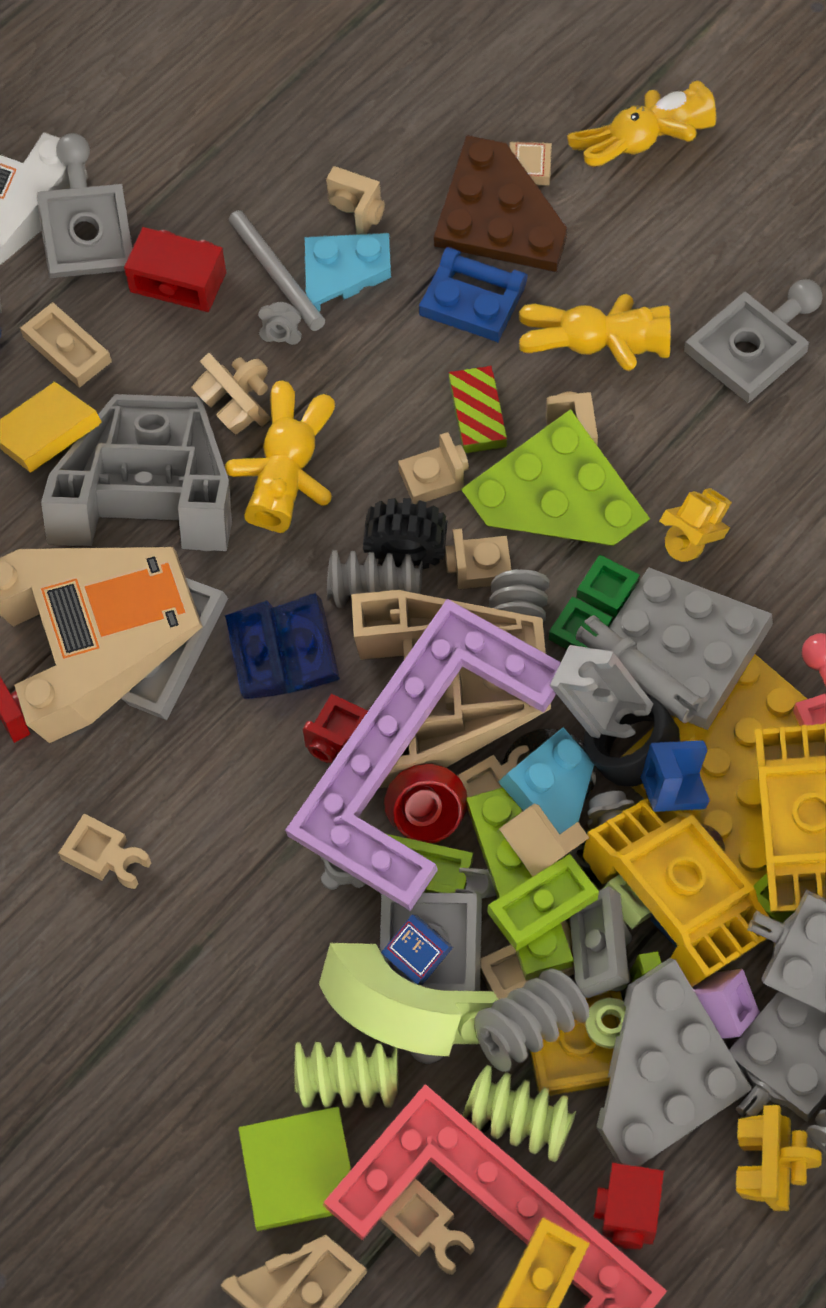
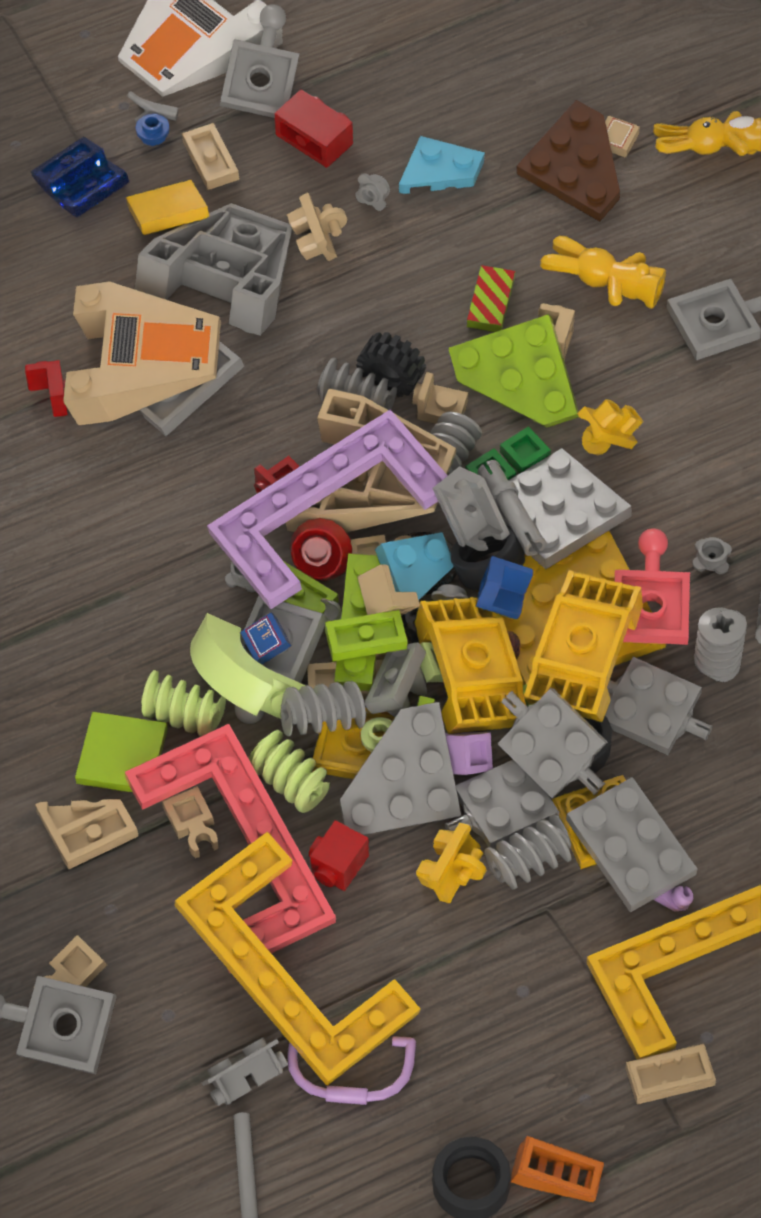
camera: 20 degrees right, 5 degrees down
tan plate [59,814,151,889] -> none
yellow animal [225,380,335,533] -> none
clear blue slope [225,593,340,699] -> none
light grey bar [229,210,325,331] -> none
tan bracket [326,166,385,235] -> none
tan bracket [398,432,469,504] -> none
blue plate [419,247,528,342] -> none

